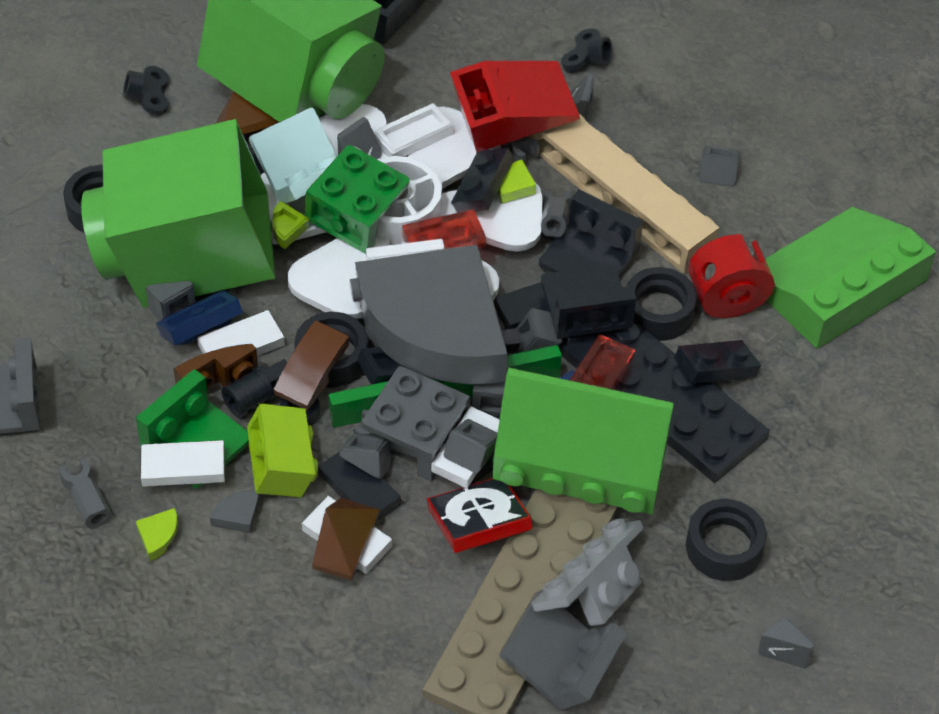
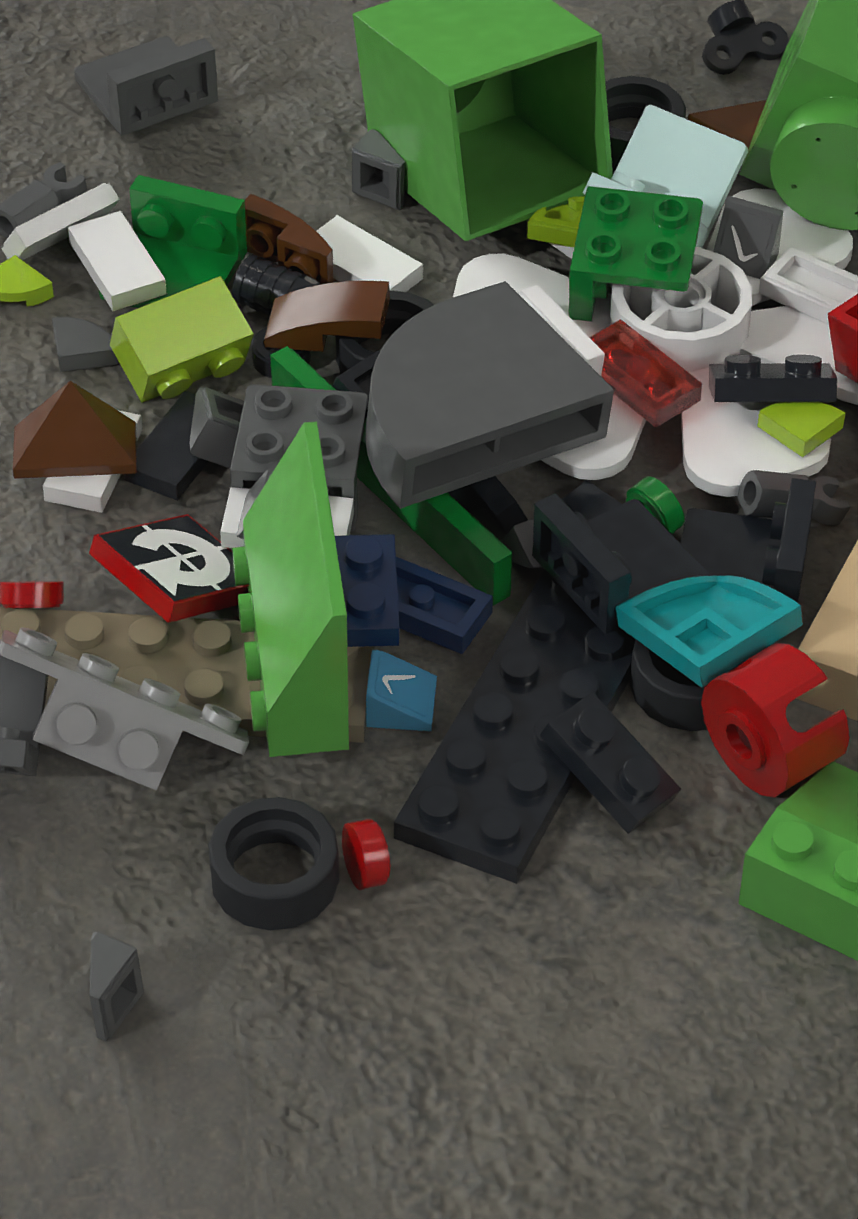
camera: 70 degrees right, 5 degrees down
dark blue plate [156,290,243,345] -> none
dark grey plate [472,382,505,417] -> none
clear red plate [569,334,635,390] -> none
none -> red tile [0,581,64,608]
none -> white tile [2,183,120,260]
none -> red tile [342,818,390,890]
none -> teal plate [616,576,803,688]
none -> green tile [626,476,685,534]

